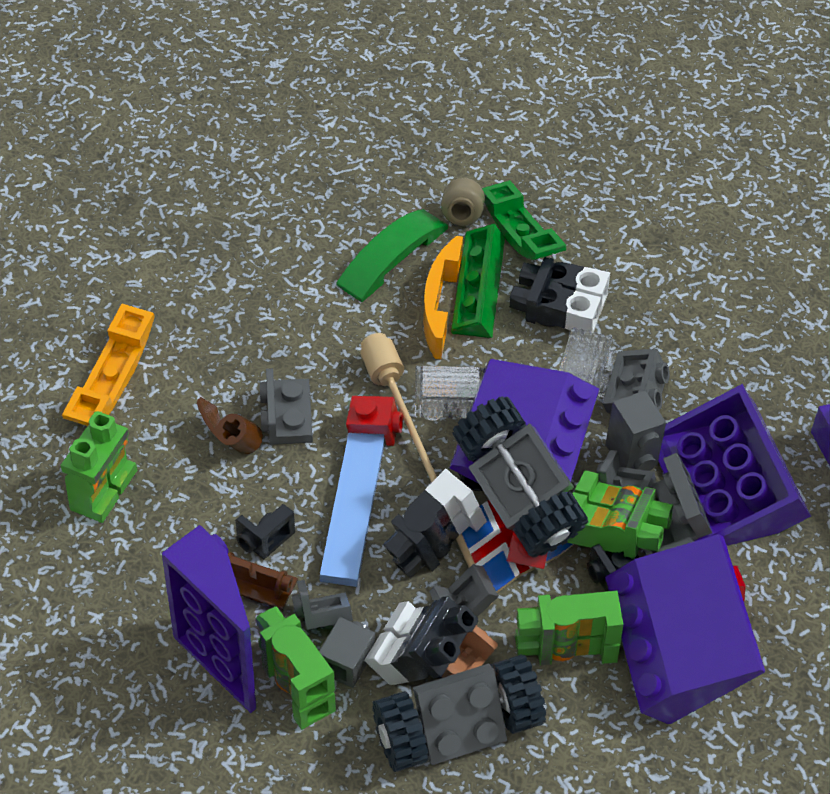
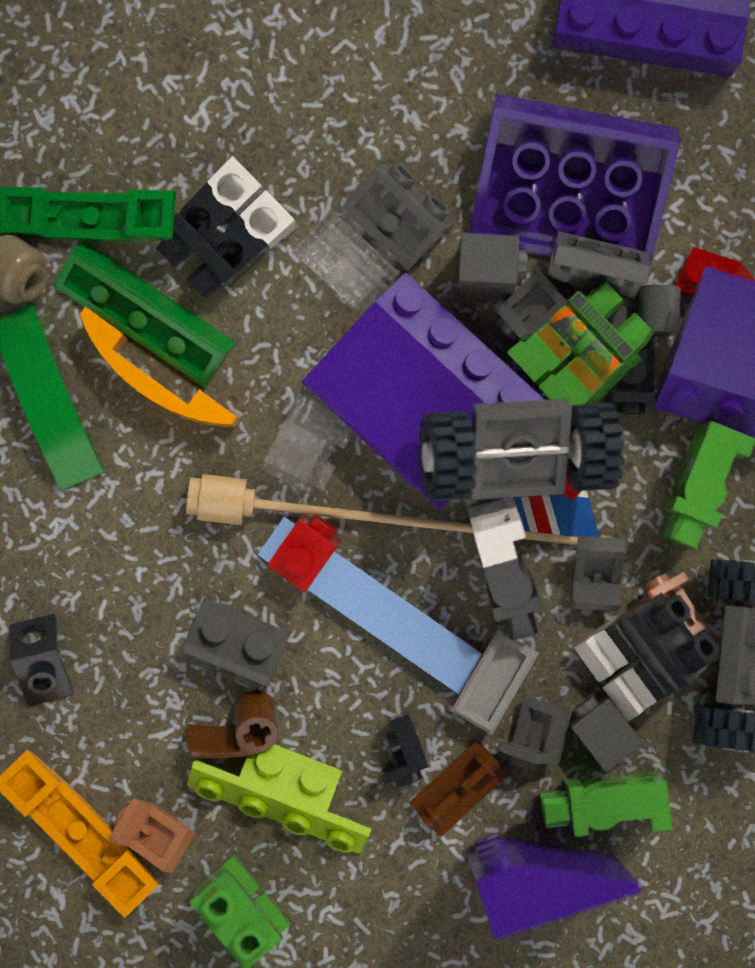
camera: 65 degrees left, 35 degrees up
none -> black bracket [10,614,73,706]
none -> nougat bracket [110,799,196,873]
none -> lime bracket [187,744,371,853]
none -> light grey tile [451,629,539,735]

